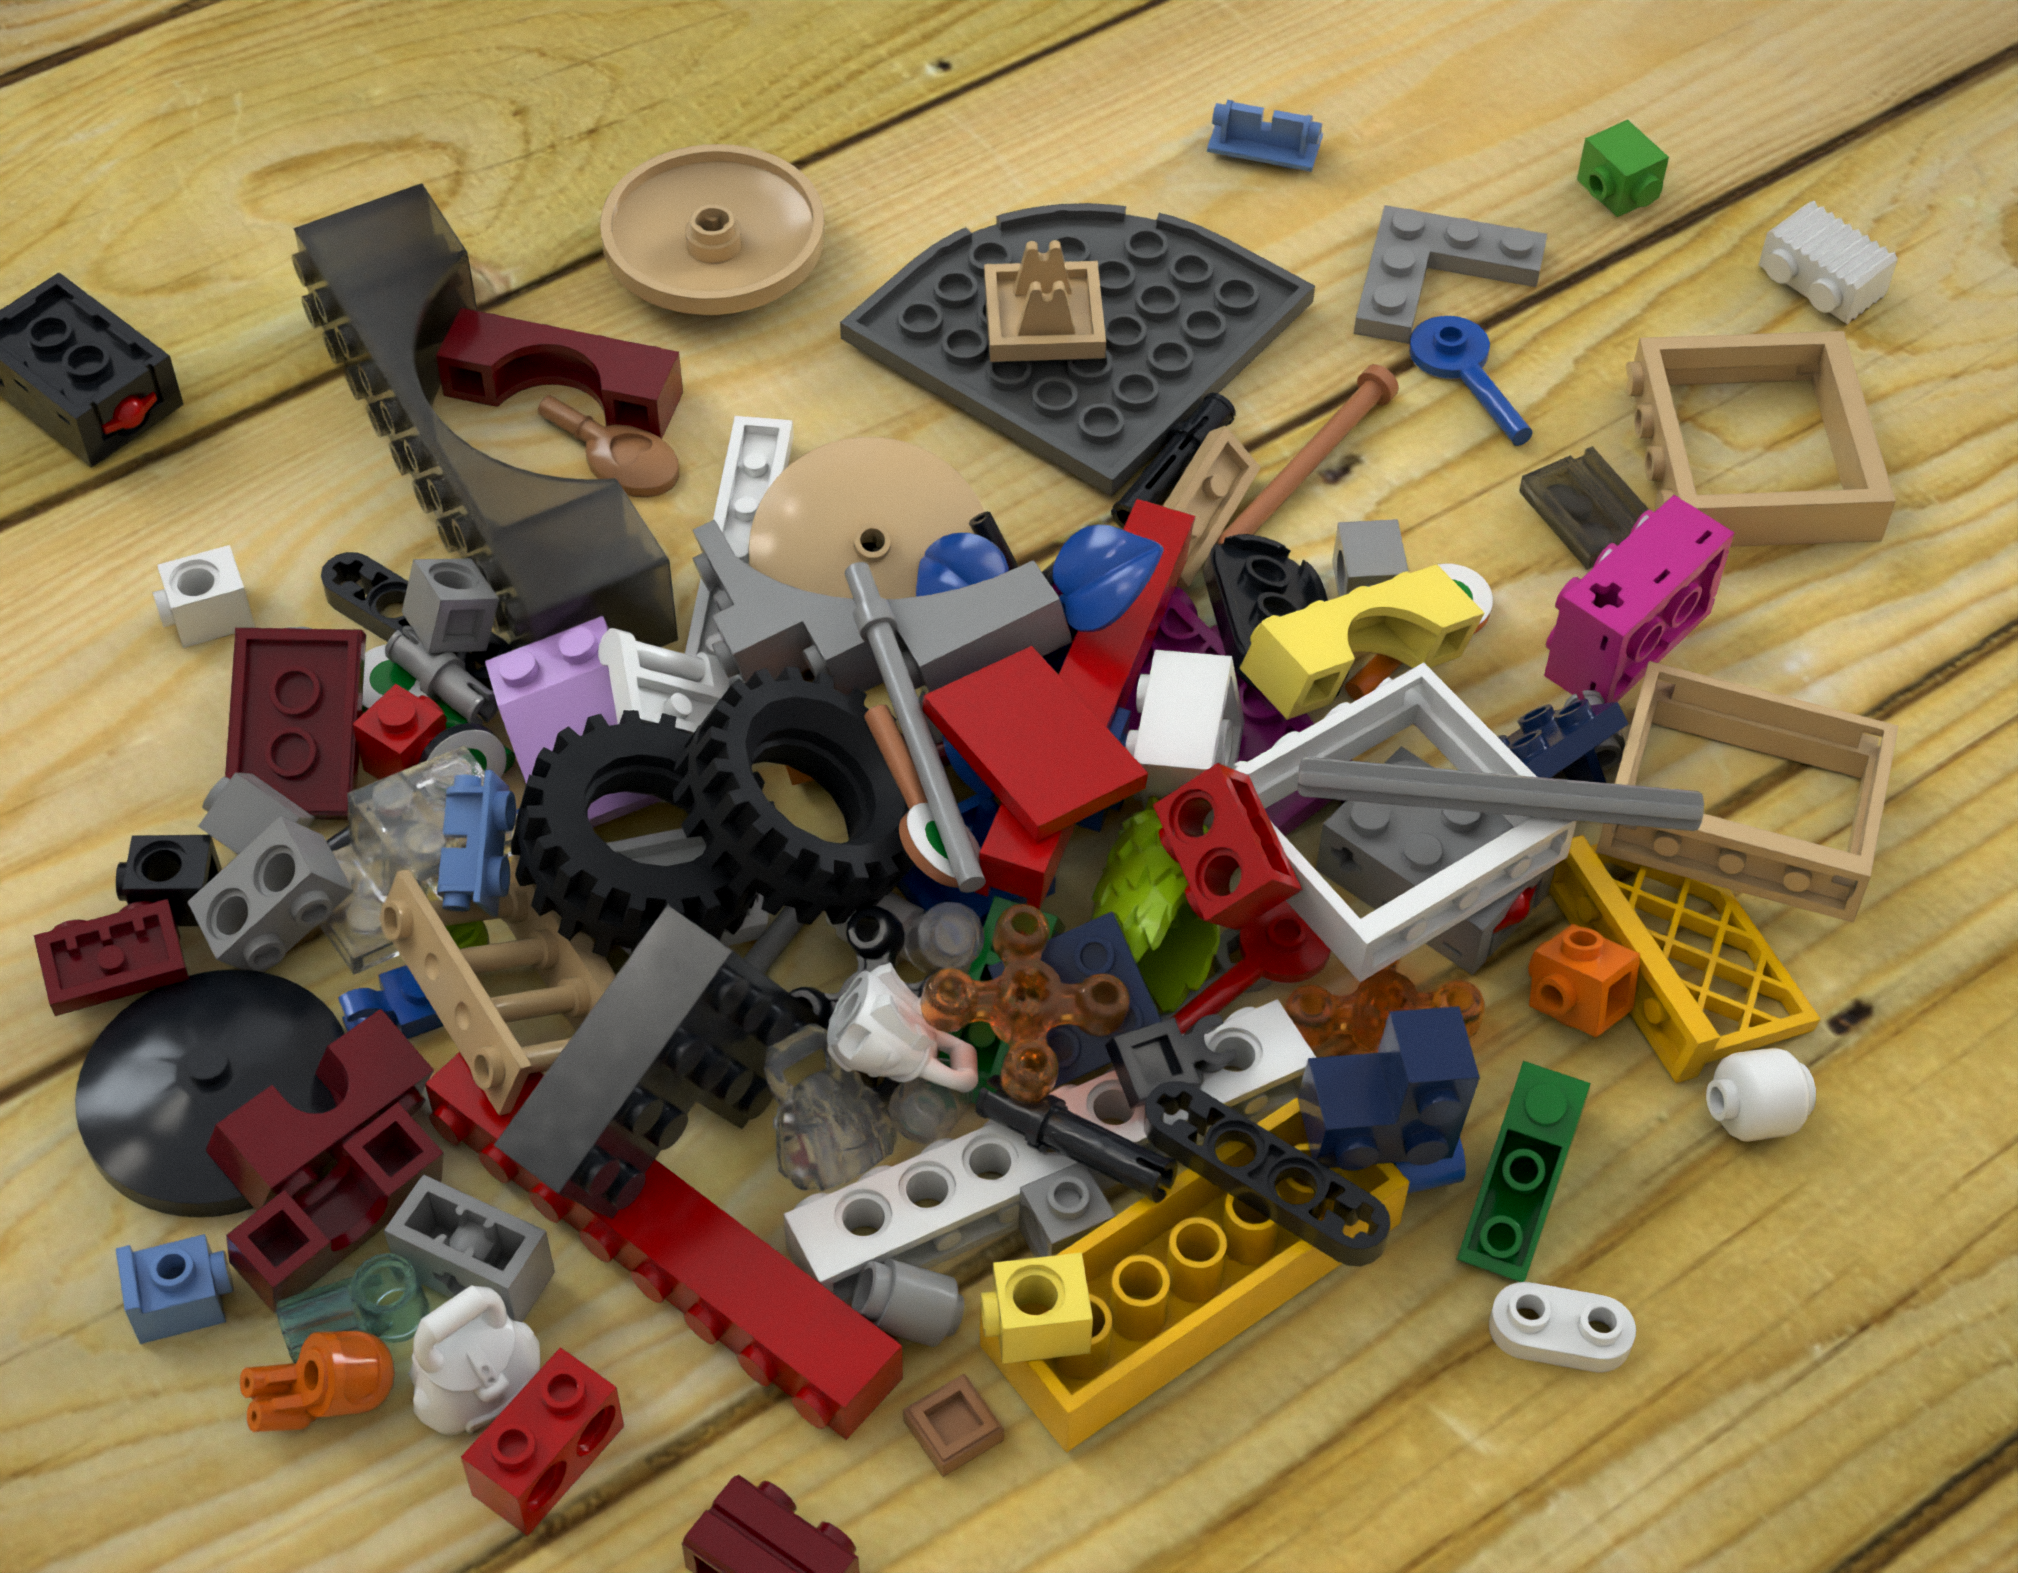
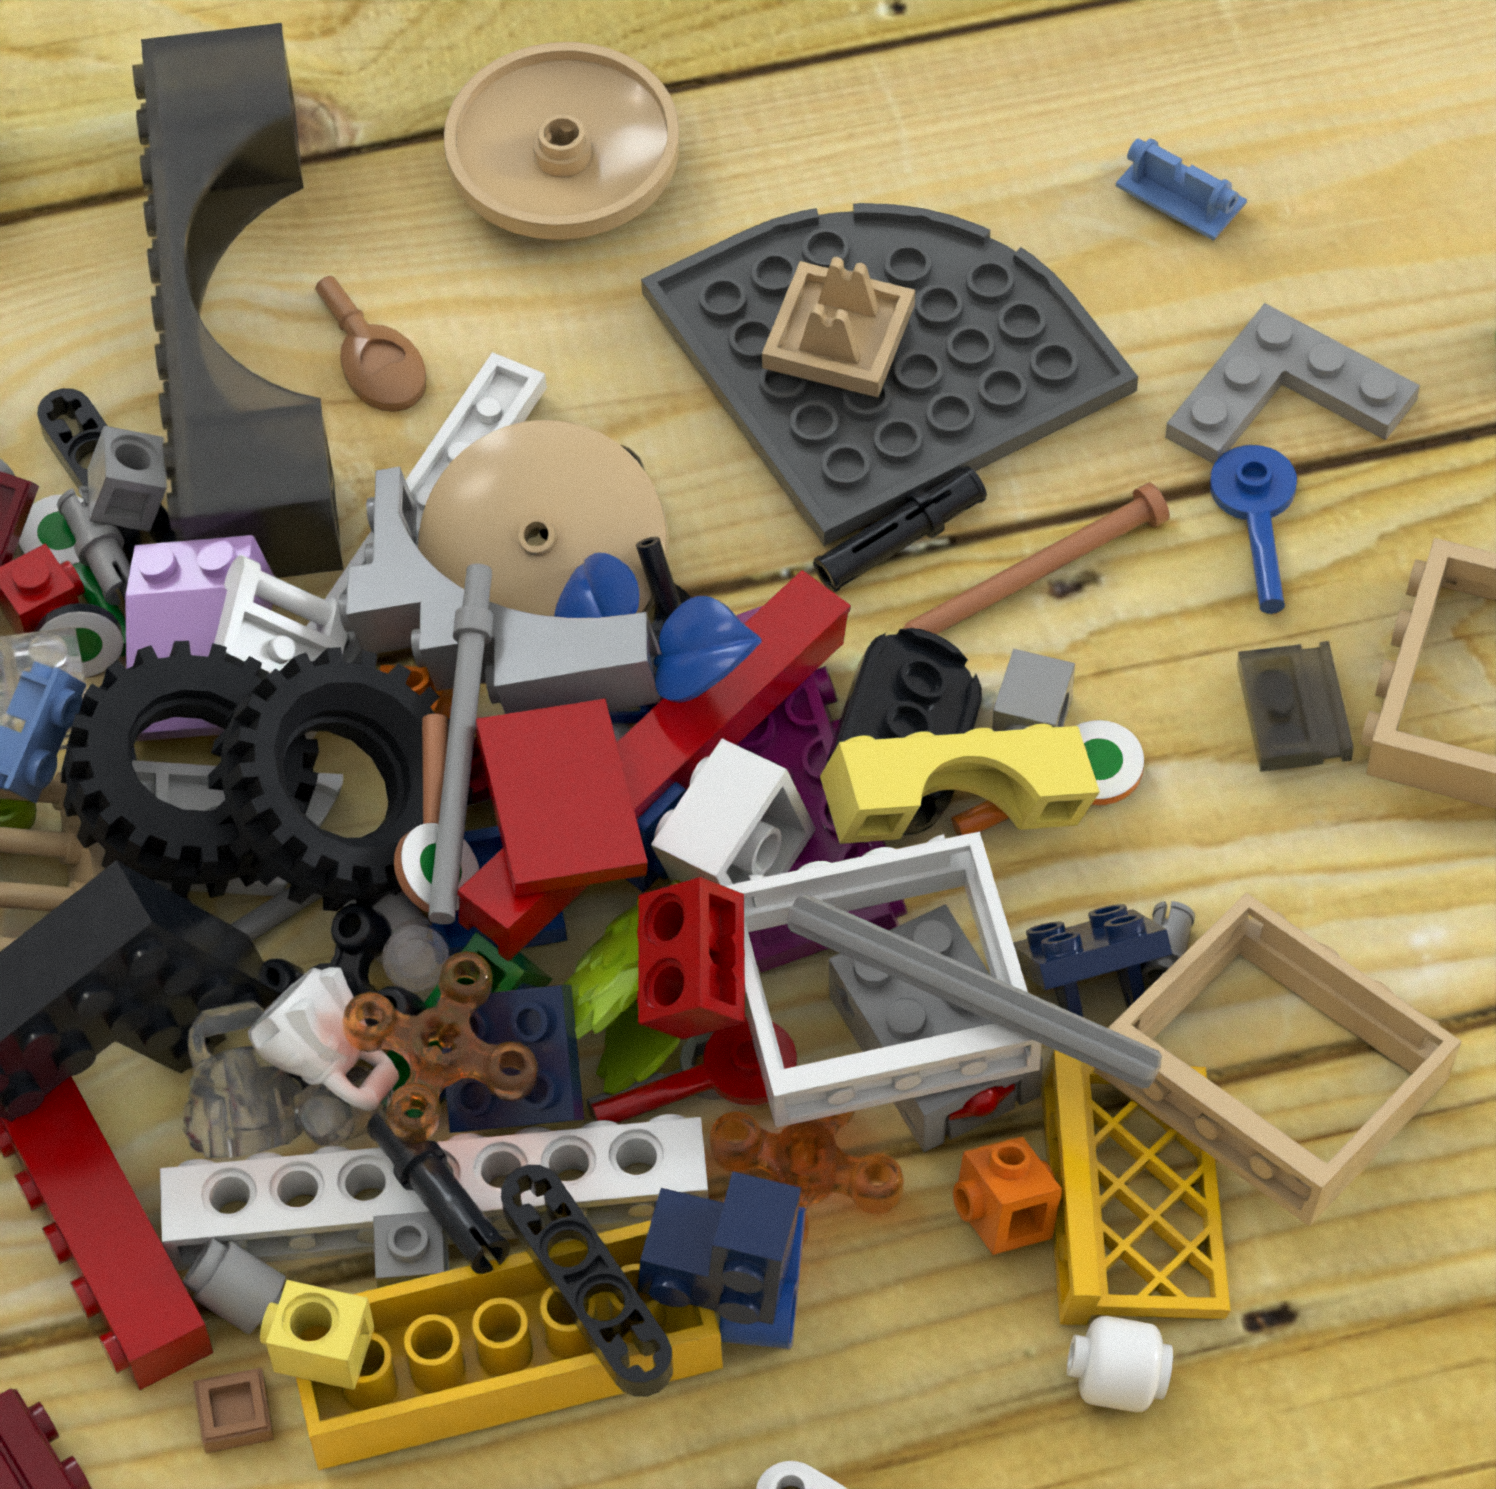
camera: 25 degrees right, 5 degrees up
dark red arch [436,308,683,439] -> none
black plate [1105,1014,1237,1109] -> none
tan plate [1163,426,1261,589] -> none
green slope [1457,1061,1591,1282] -> none
dark pink piece [1544,495,1734,703] -> none

